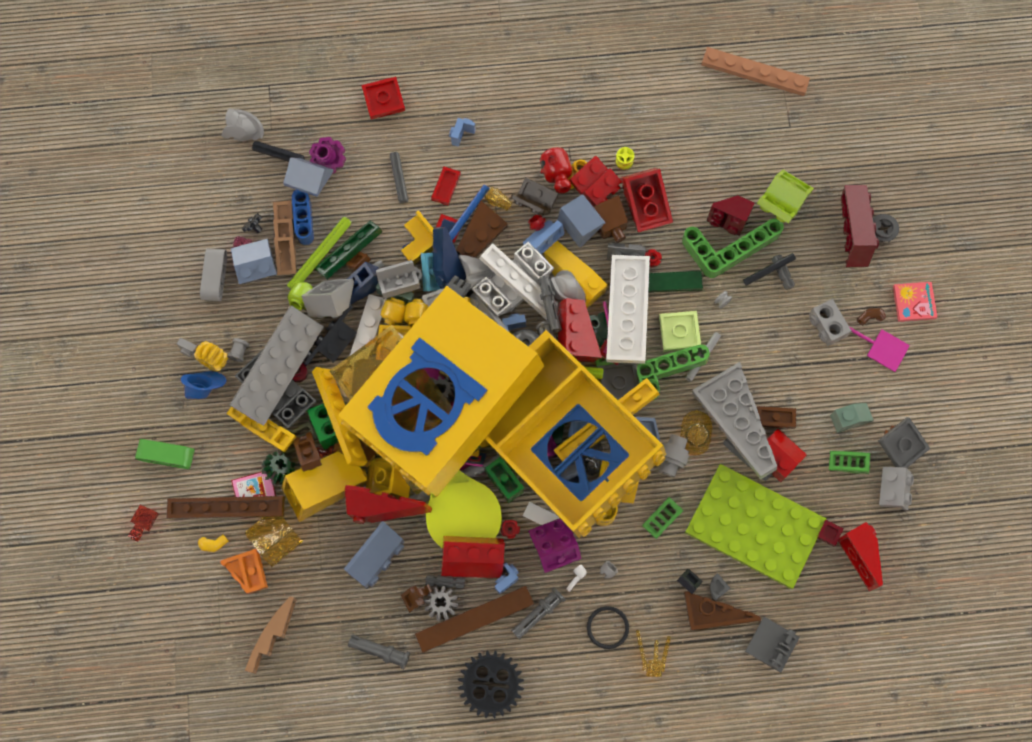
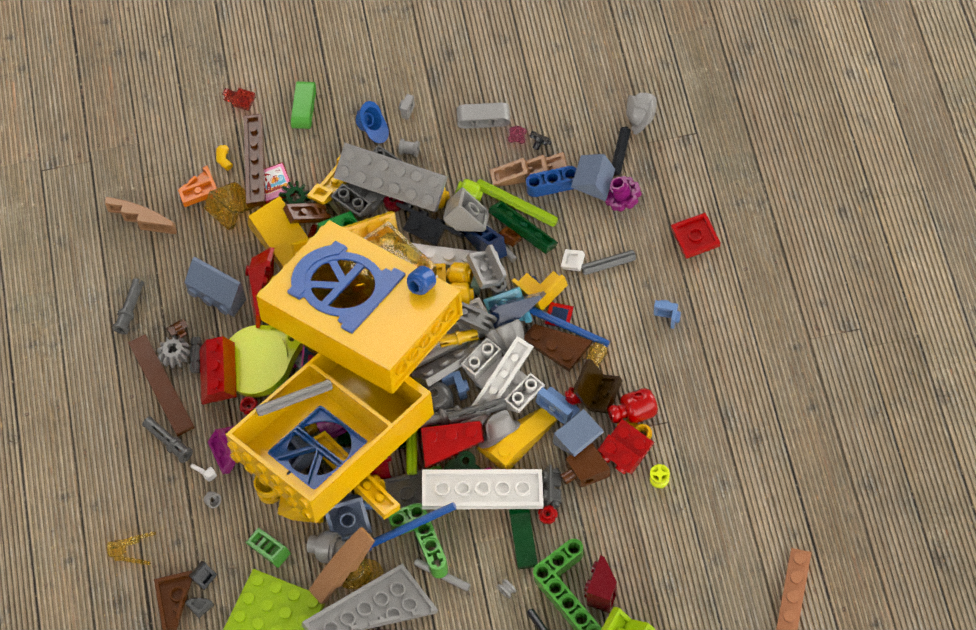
camera: 90 degrees right, 10 degrees down
yellow gear [194,341,229,372] -> none
sand blue slope [231,239,277,285] -> none
red tile [431,166,461,206] -> none
black gear [458,650,524,719] -> none
medium blue bracket [494,562,519,595] -> none
black tyre [587,606,629,649] -> none
red slope [620,168,673,233] -> none
yellowish green tile [659,311,701,352] -> none
none -> light grey axle [256,380,333,416]
none -> medium nougat slope [309,527,375,604]
none -> blue bar [368,502,457,552]
none -> blue head [407,266,436,295]
none -> white plate [561,249,585,271]

